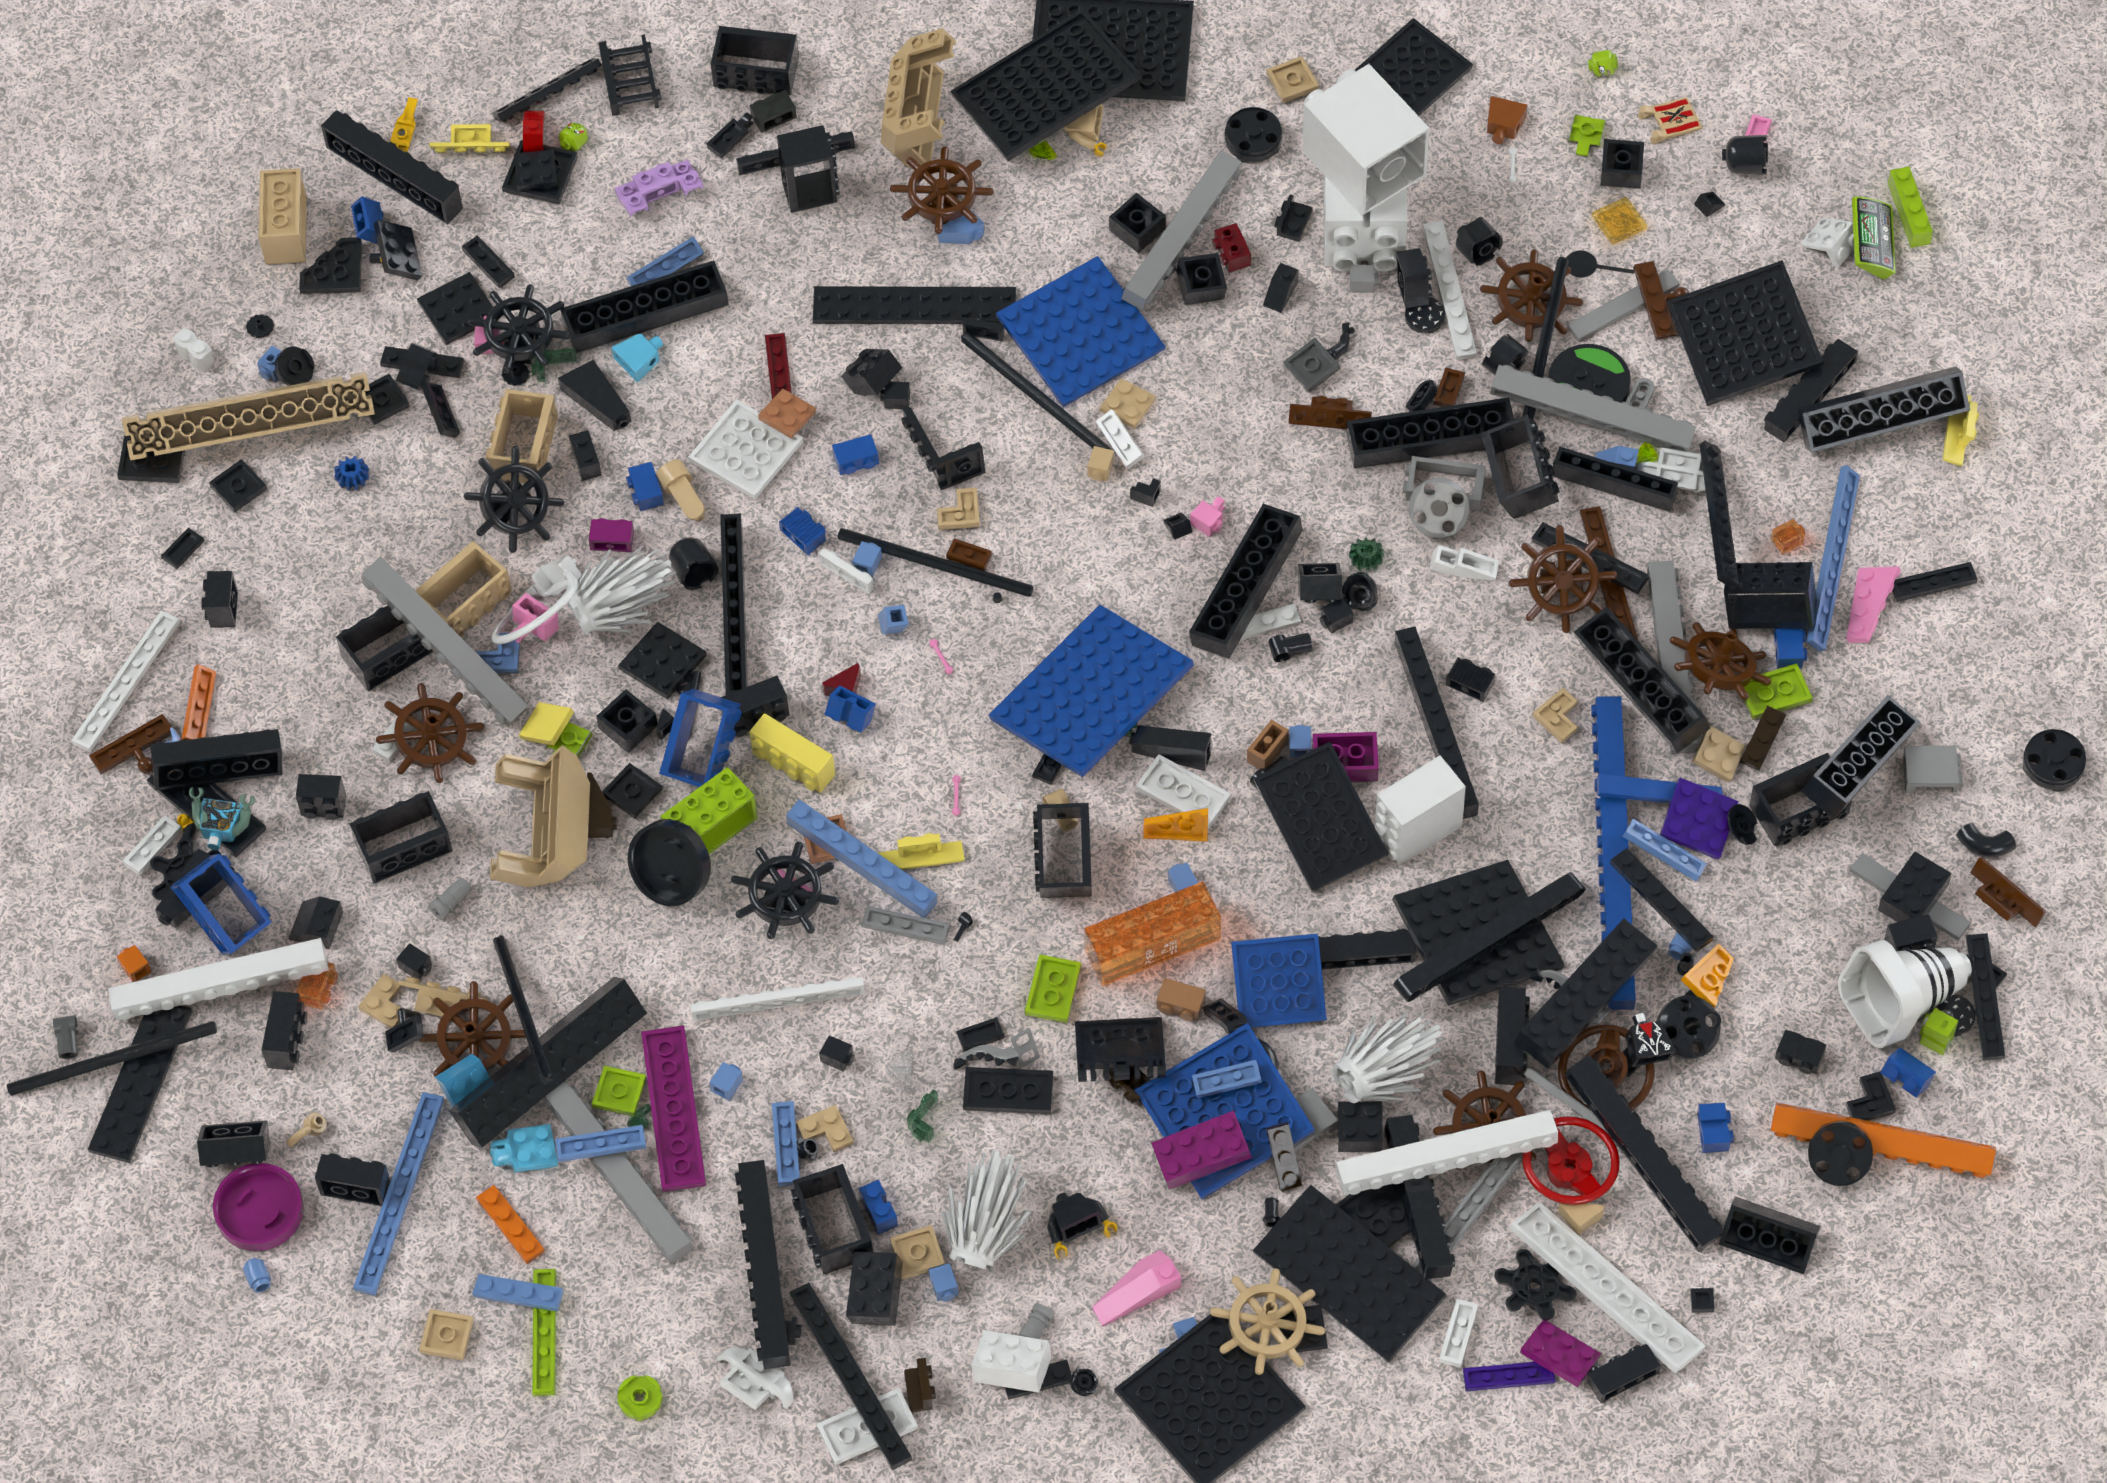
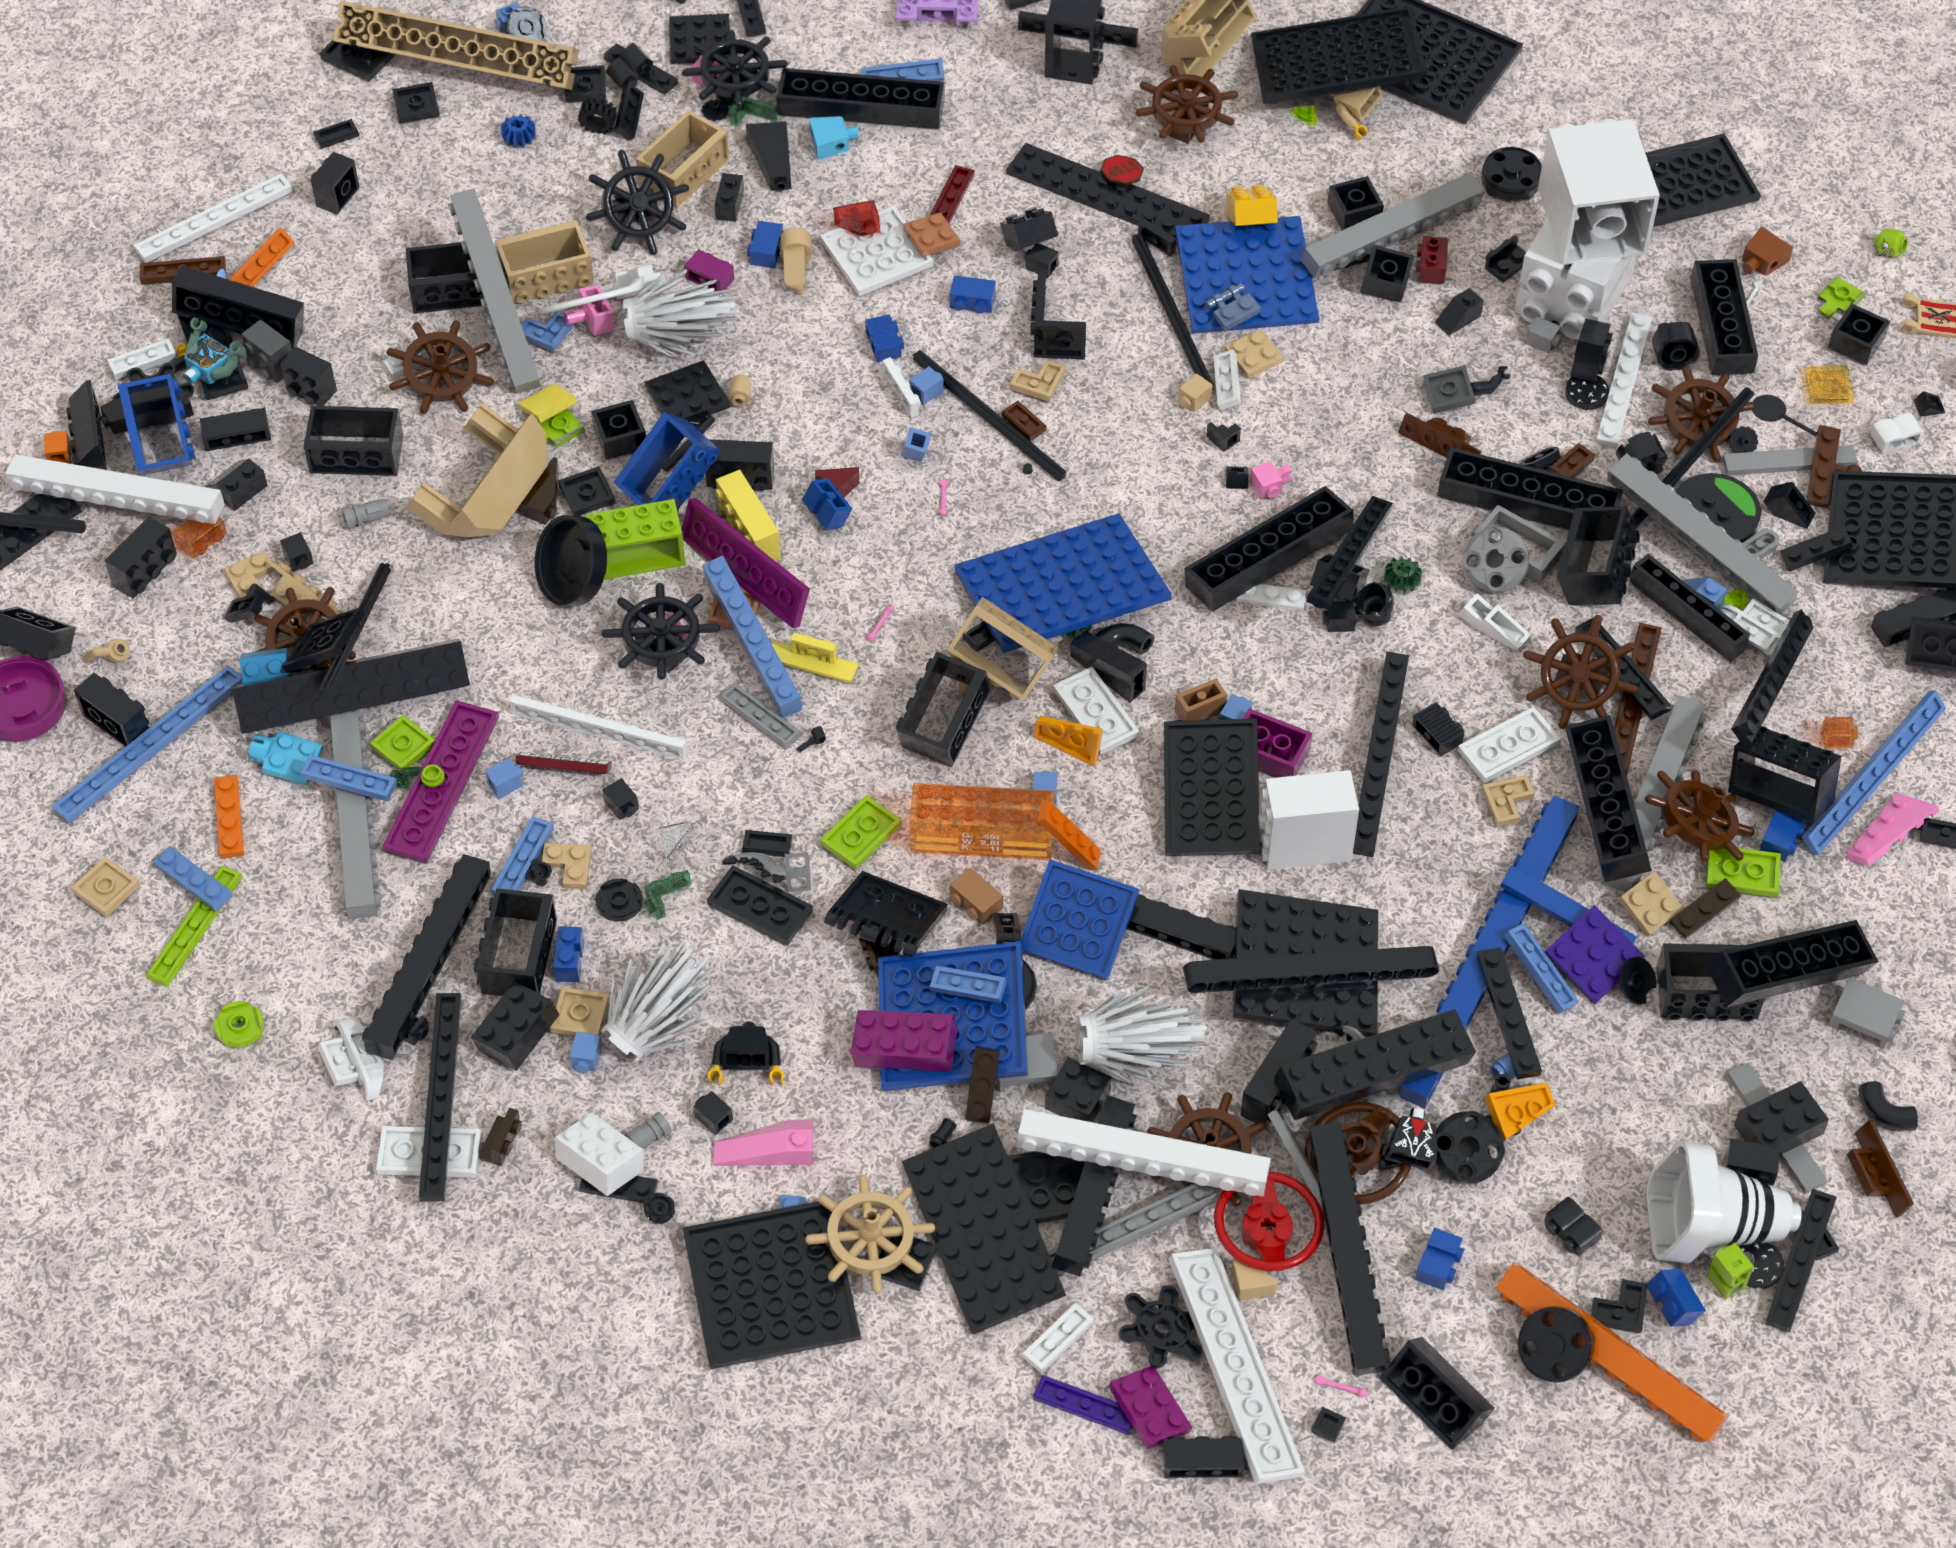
camera: 25 degrees right, 5 degrees down
black cylinder [669,537,719,590] -> none
black brick [720,513,748,695] -> none
medium blue slope [938,210,984,244] -> none
black piece [1268,633,1313,662] -> none
none -> black slope [66,380,107,470]
none -> black brick [200,407,271,451]
none -> dark grey brick [241,320,292,383]
none -> black plate [282,607,365,673]
none -> lime plate [421,765,445,787]
none -> dark red tile [516,752,612,774]
none -> black tyre [578,97,617,135]
none -> black tile [595,878,643,922]
none -> magenta plate [681,498,810,628]
none -> black brick [694,1091,733,1135]
none -> tan brick [728,374,752,407]
none -> clear red slope [833,200,880,236]
none -> tan hose [947,597,1059,701]
none -> orange plate [1037,800,1101,870]
none -> black cylinder [1095,623,1155,654]
none -> piece [1100,155,1144,186]
none -> sand blue plate [1205,283,1261,331]
none -> yellow brick [1226,184,1278,226]
none -> black plate [1306,496,1393,610]
none -> bright pink hinge [1315,1375,1368,1398]
none -> white plate [1457,707,1561,783]
none -> black brick [1691,259,1758,375]
none -> black piece [1728,426,1759,453]
none -> black slope [1763,482,1816,529]
none -> black plate [1780,526,1853,572]
none -> white brick [1870,413,1924,454]

